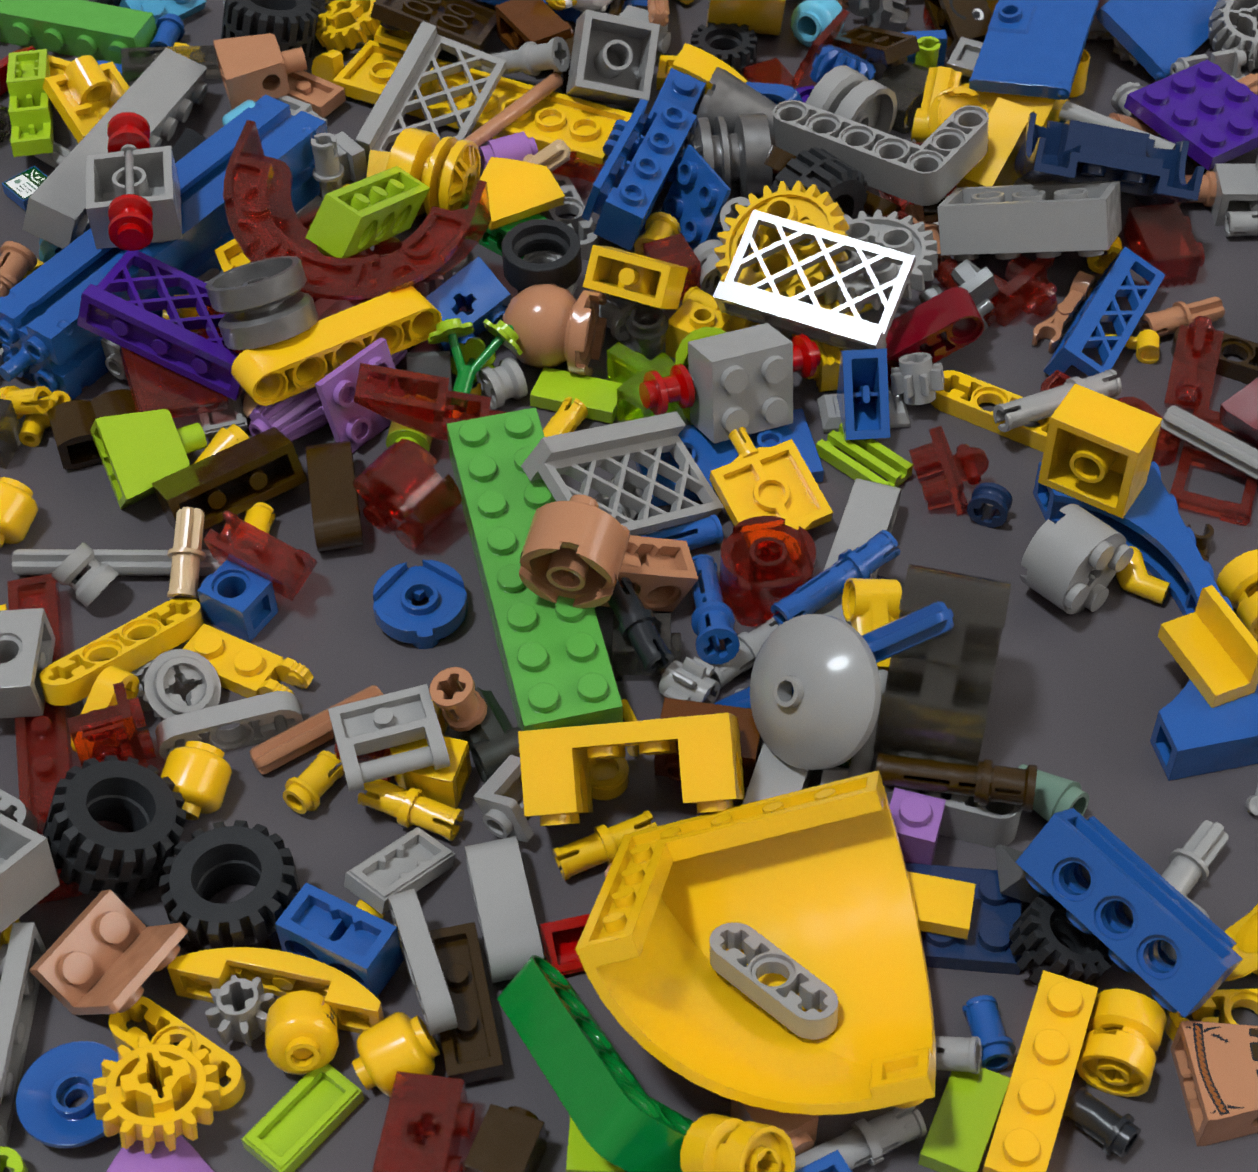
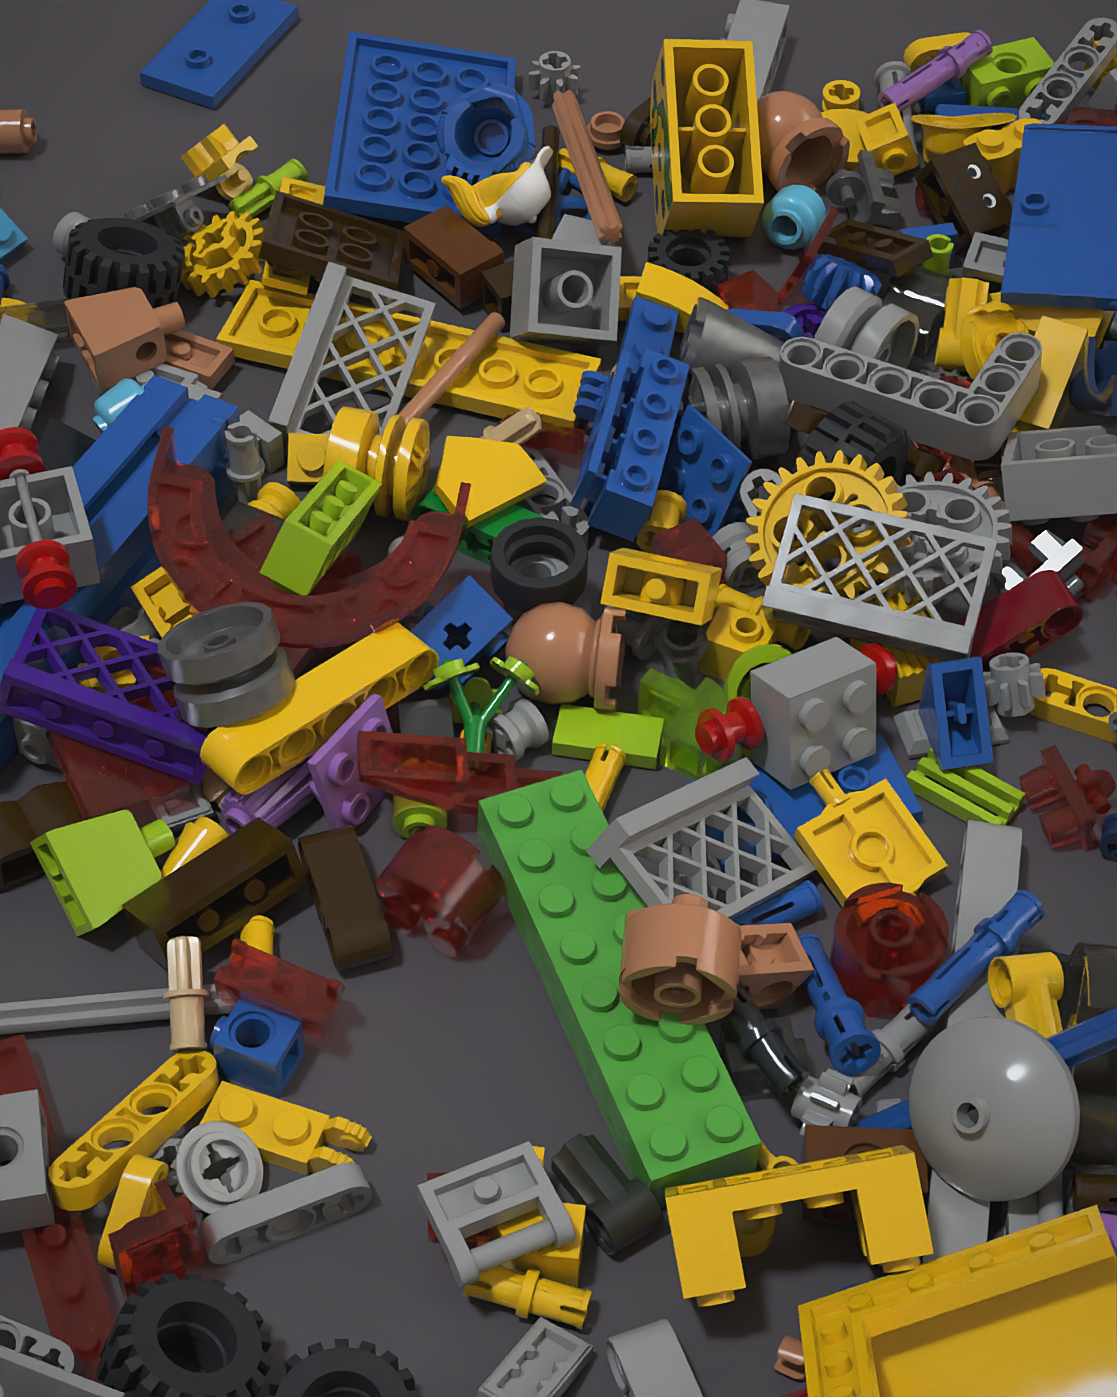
camera: 10 degrees left, 0 degrees up
light grey wheel [51,542,119,608] -> none
yellow head [161,741,232,820] -> none
nougat axle [249,685,384,775] -> none
yellow pin [282,750,344,814] -> none
yellow tile [312,50,344,83] -> none
blue plate [373,560,468,649] -> none
nougat bush [429,667,487,732] -> none
light grey pin [465,37,570,77] -> none
light grey bracket [473,755,534,843] -> none
medium lavender brick [479,131,538,170] -> none
yellow pin [552,810,657,880] -> none

